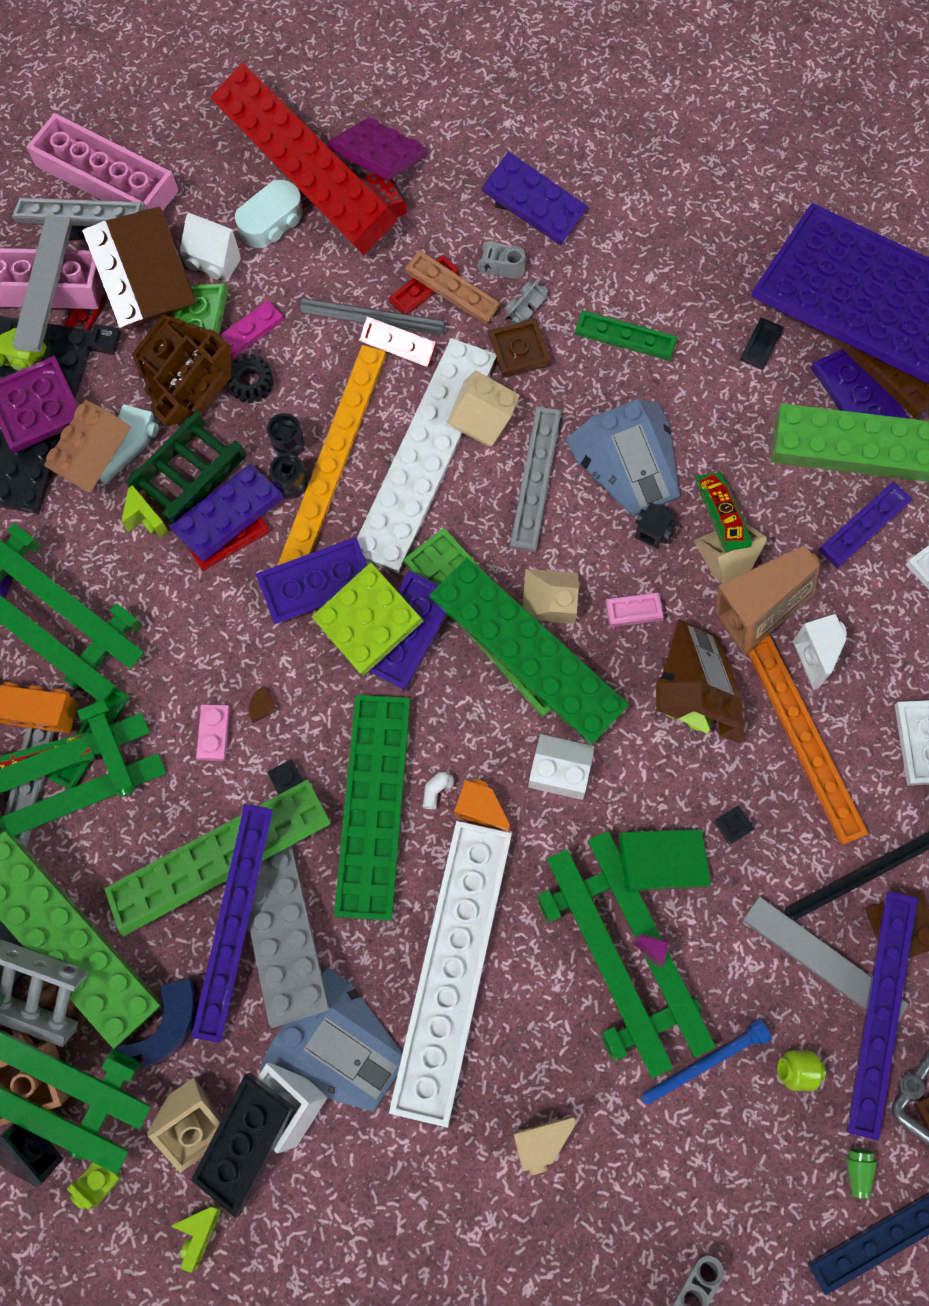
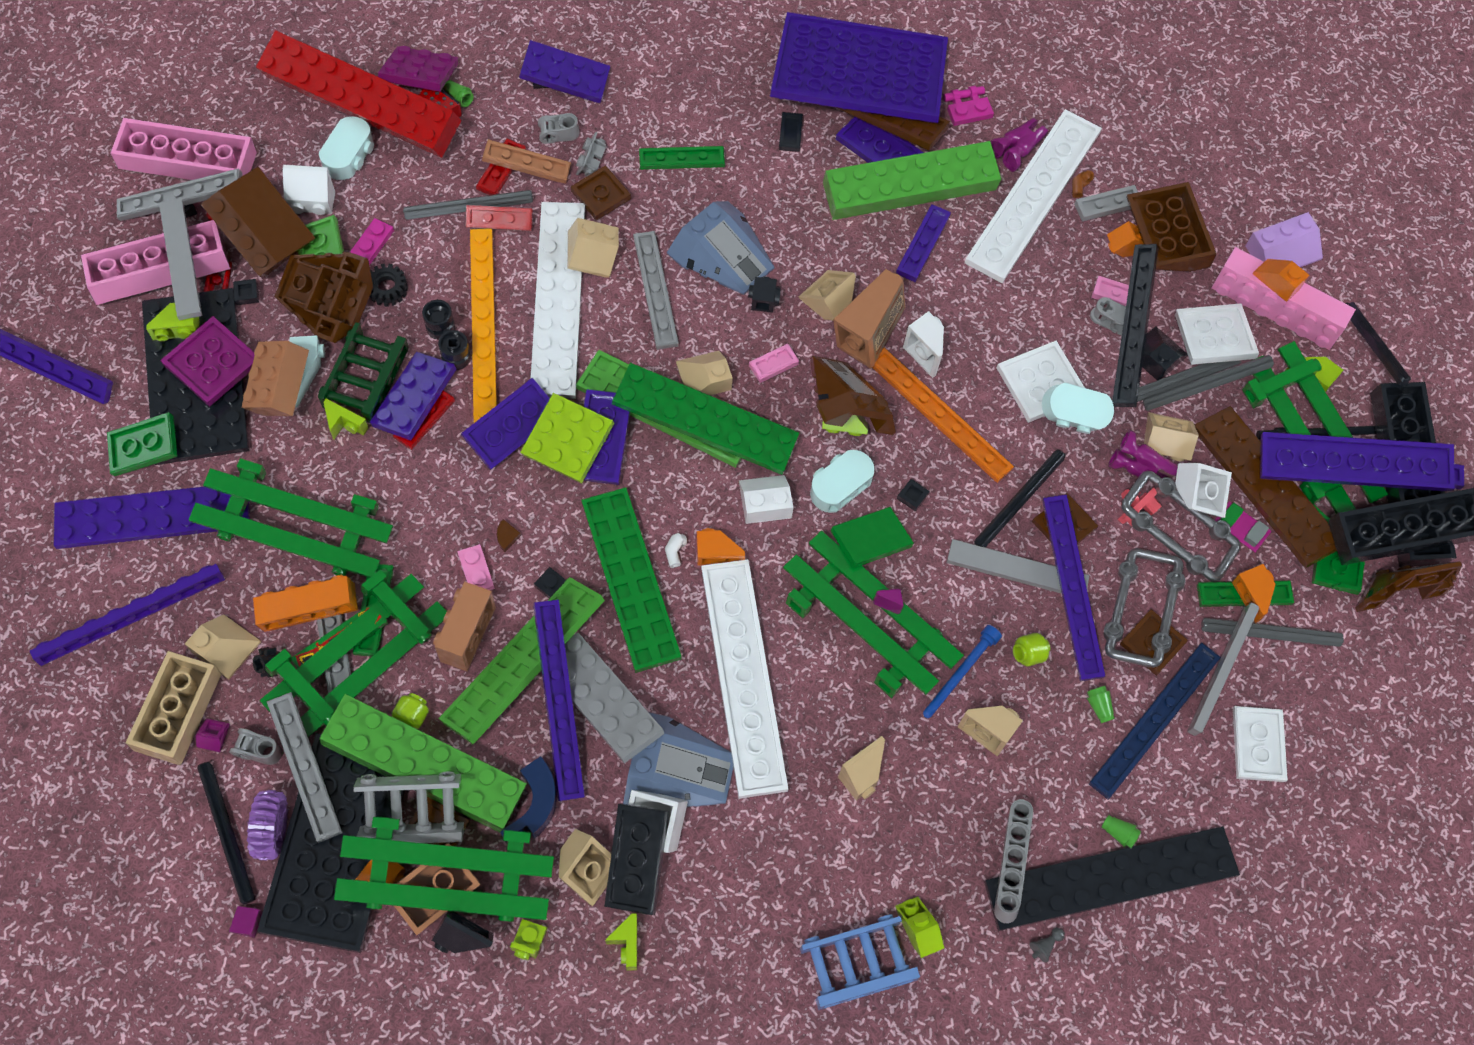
camera: 30 degrees left, 5 degrees down
tile [695,472,752,552] -> none
none -> lime head [391,693,429,729]
none -> nougat brick [433,581,496,671]
none -> bright green cone [443,80,474,107]
none -> light aqua brick [810,450,874,513]
none -> tan slope [958,706,1023,756]

